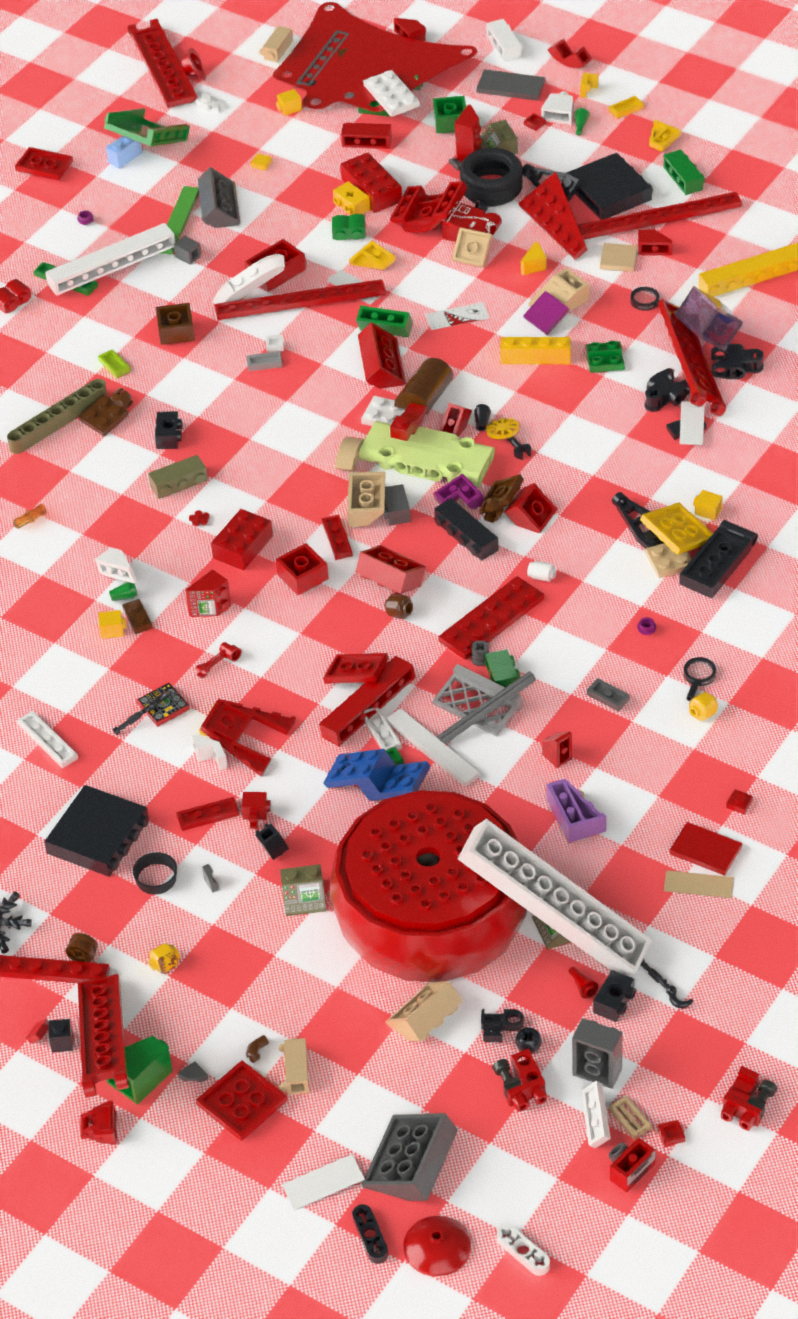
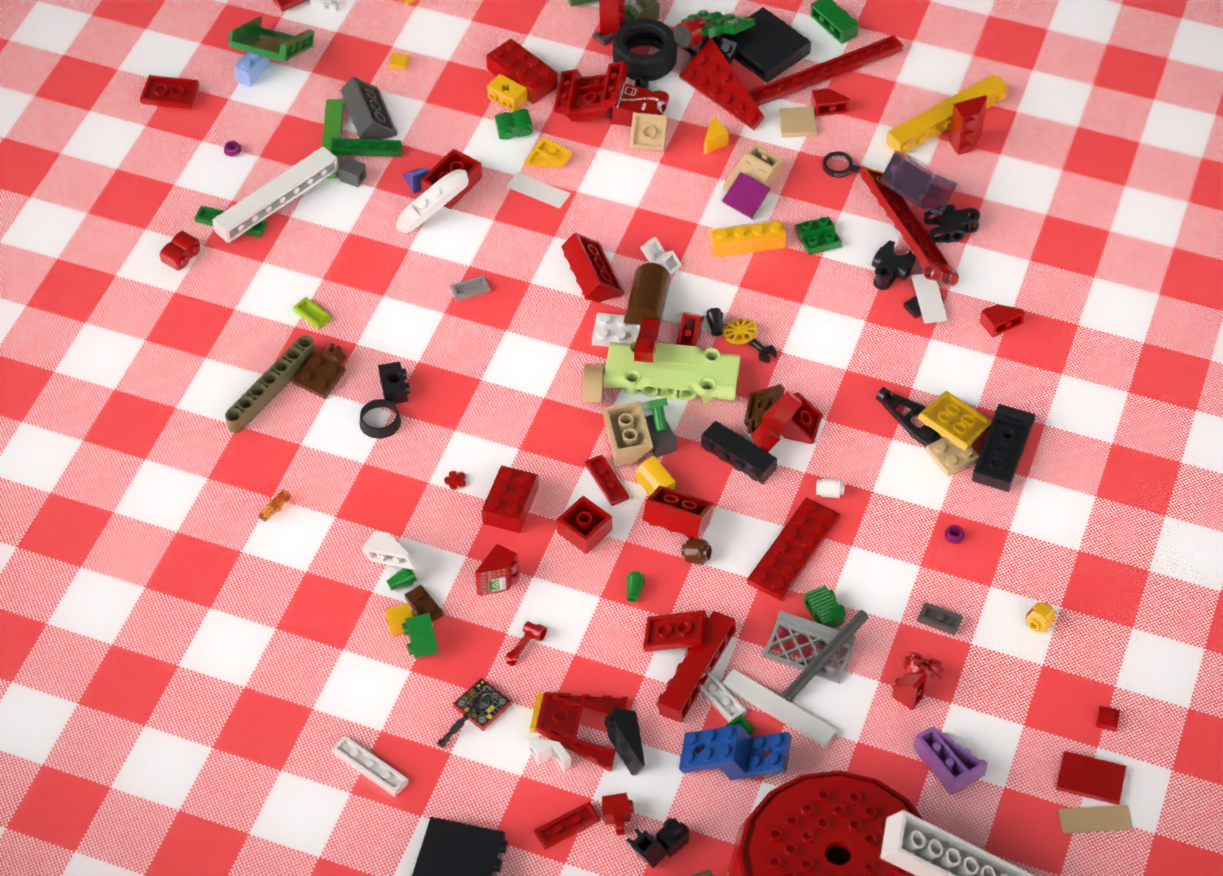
camera: 15 degrees left, 5 degrees up
olive brick [148,455,208,499] -> none
reddish brown brick [156,303,195,345] -> none
red plate [214,279,385,320] -> none
white plate [266,334,284,352] -> none
red brick [341,122,392,149] -> none
green brick [356,305,413,338] -> none
white sticker [425,302,489,330] -> none
magenta brick [433,473,484,510] -> none
dark grey bush [471,641,489,666] -> none
piece [683,657,716,702] -> none
yellow brick [693,490,723,521] -> none
none -> green tile [331,138,402,157]
none -> black tyre [359,399,401,439]
none -> slope [402,167,428,194]
none -> green brick [402,613,439,658]
none -> black slope [604,708,645,776]
none -> green cone [626,571,646,602]
none -> yellow brick [635,456,676,496]
none -> white slope [640,237,682,275]
none -> green piece [641,398,668,431]
none -> black brick [656,818,689,858]
none -> plate [673,10,755,48]
none -> red slope [750,391,802,452]
none -> red plate [903,652,944,680]
none -> red slope [949,95,987,155]
none -> red slope [980,304,1025,338]

